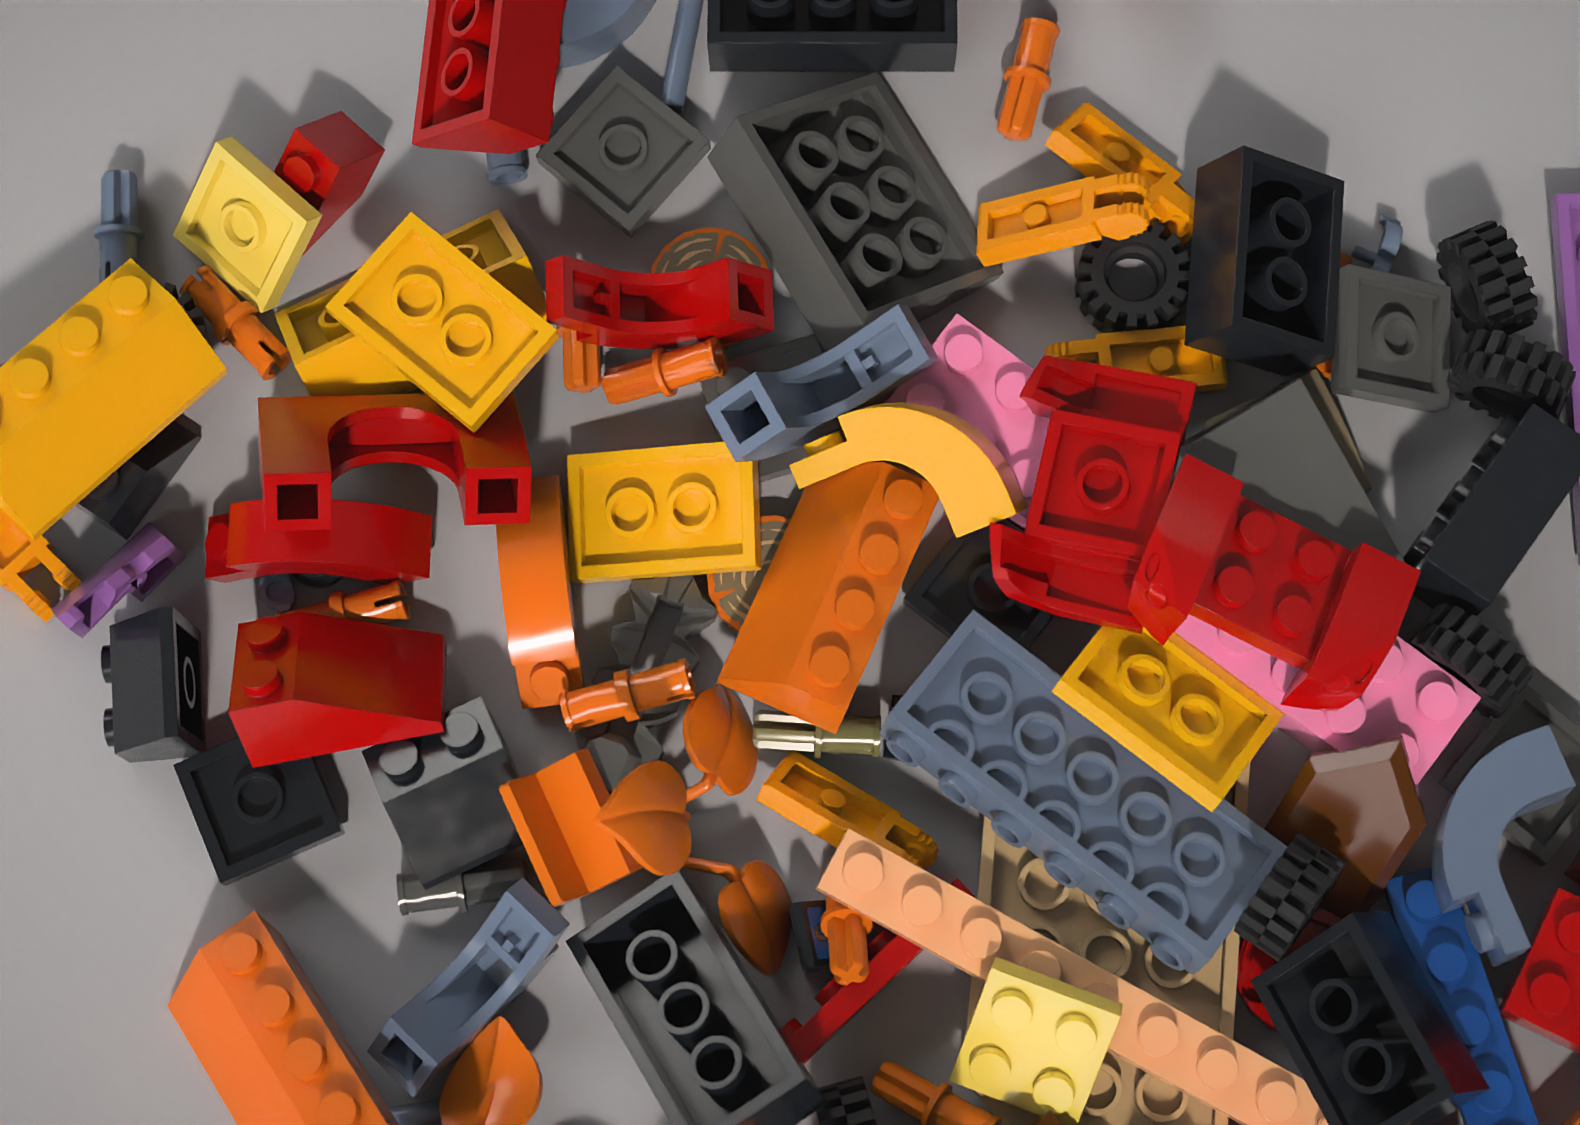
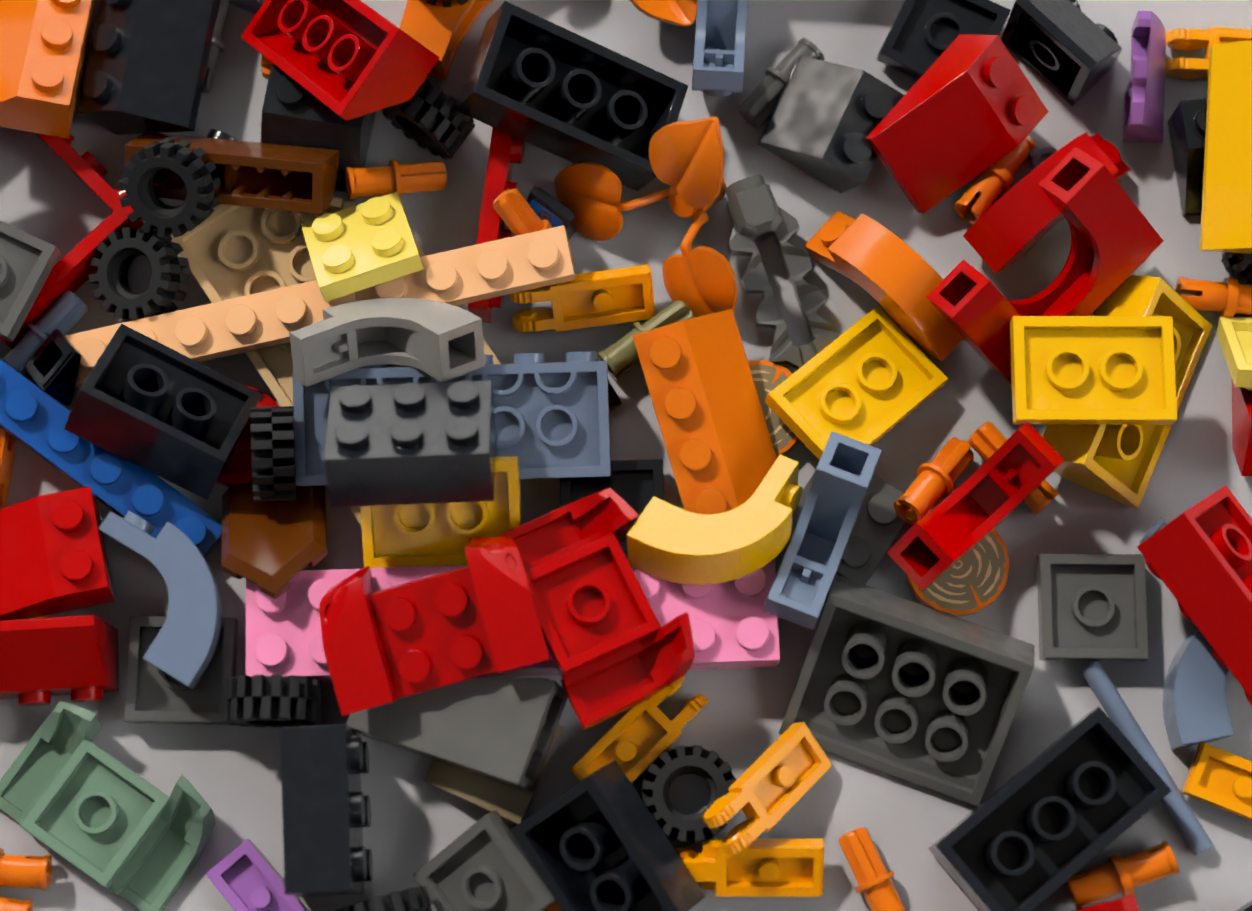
camera: 140 degrees right, 0 degrees up
orange panel [499,748,643,907] -> none
orange pin [559,658,697,733] -> none
none -> light grey arch [289,297,485,387]
none -> black brick [324,380,496,507]

